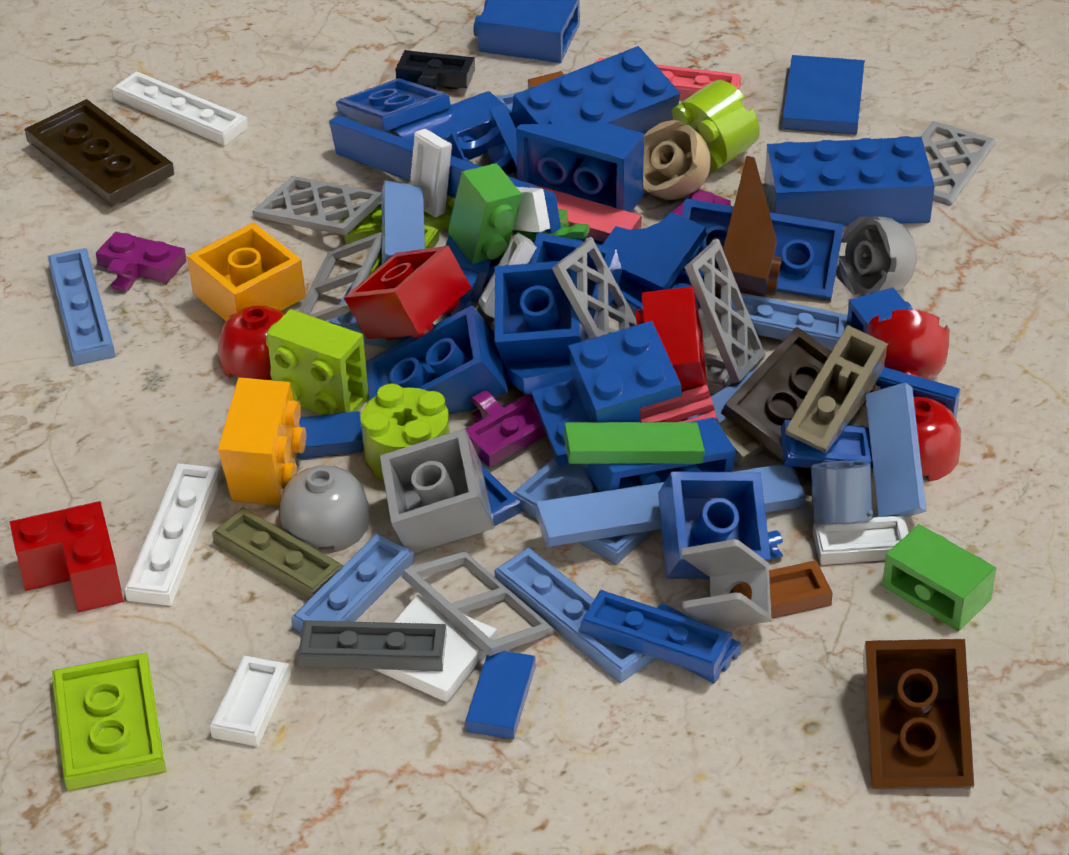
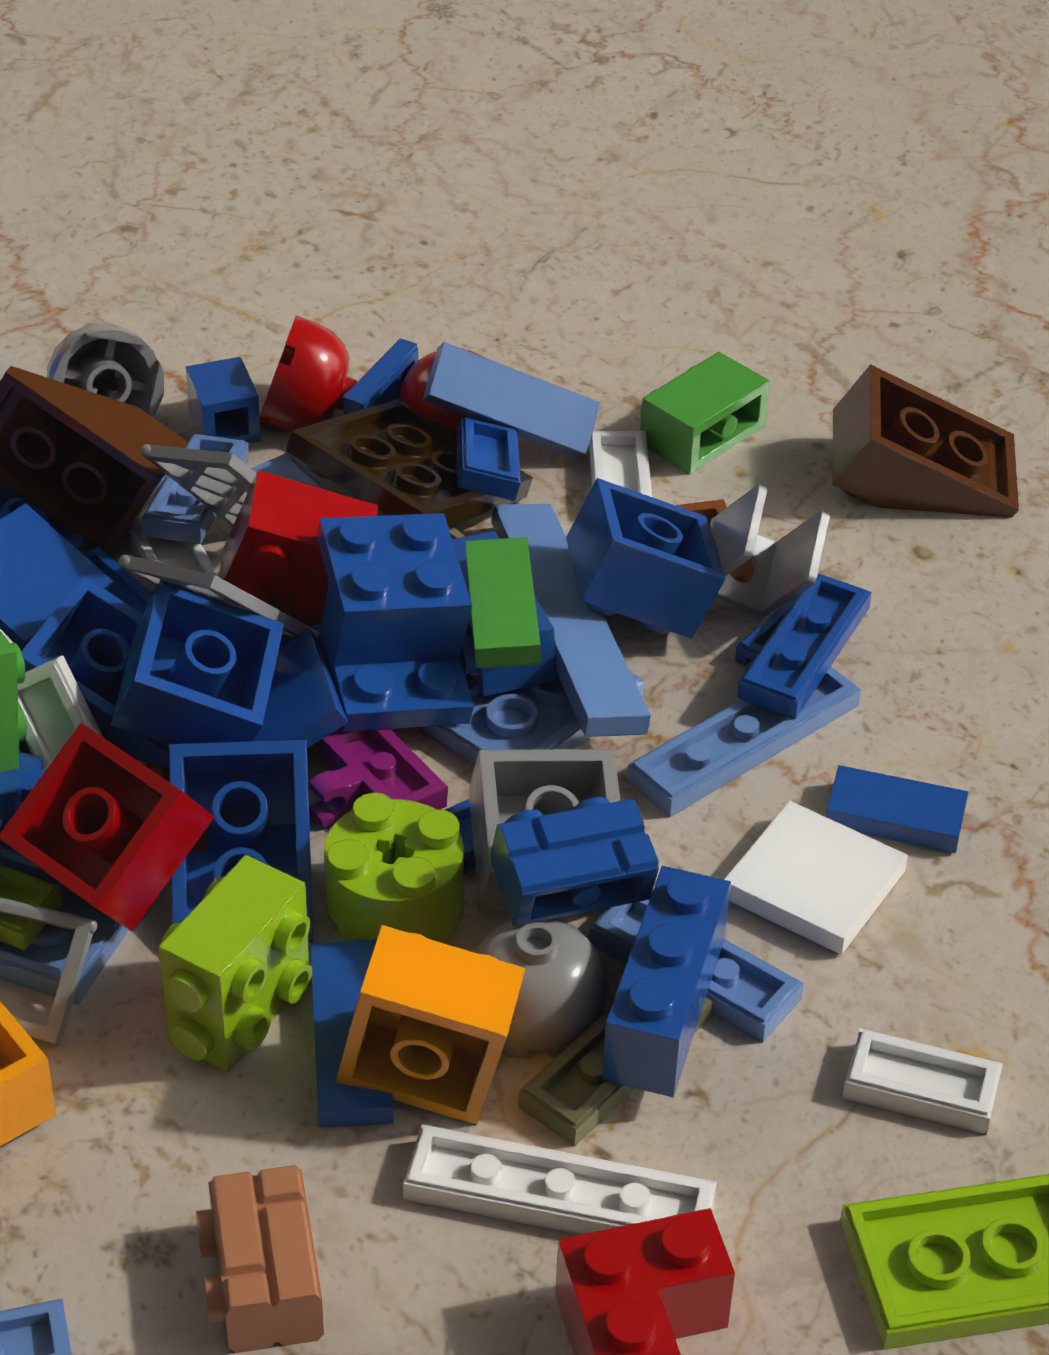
camera: 90 degrees left, 0 degrees up
red cylinder [218,306,285,381] -> none
dark grey tile [298,620,447,671] -> none
light grey window [402,551,554,656] -> none
dark tan slope [785,325,887,453] -> none
sand blue piece [811,461,873,524] -> none
none -> nougat brick [196,1165,324,1353]
none -> blue brick [490,797,659,926]
none -> blue brick [602,866,731,1098]

